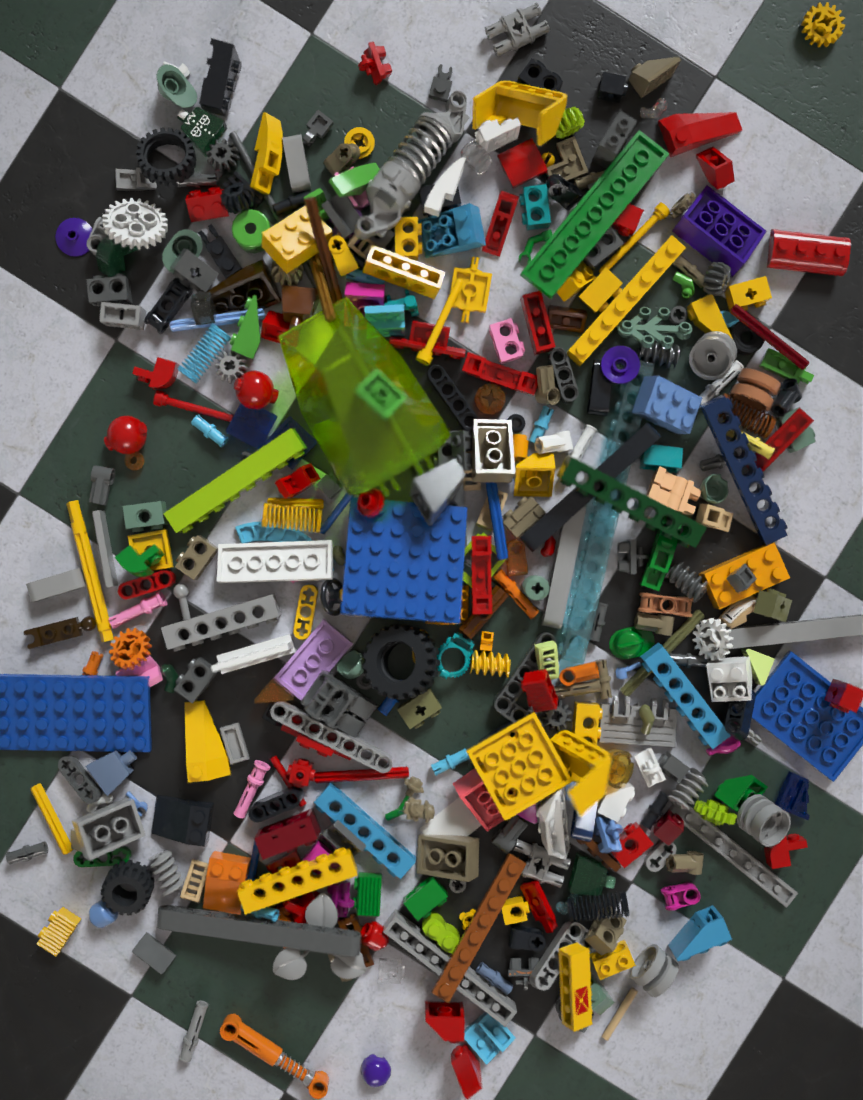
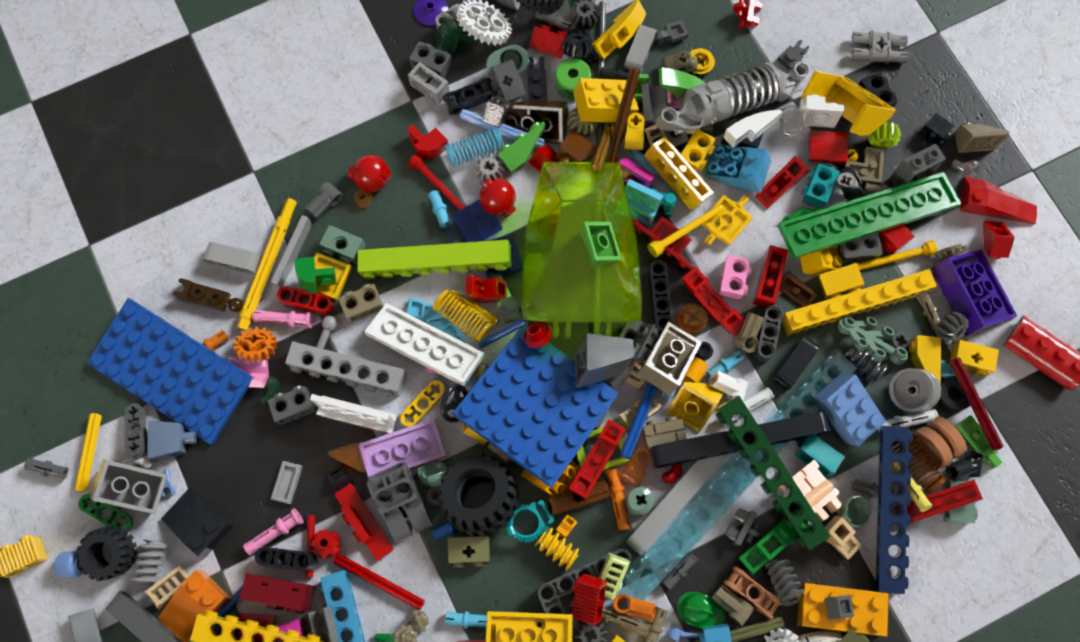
camera: 35 degrees right, 15 degrees down
yellow wedge [185,700,231,783] -> none
light grey beam [270,701,392,773] -> none
dark purple dish [601,346,640,384] -> none
bright green arm [673,271,695,299] -> none

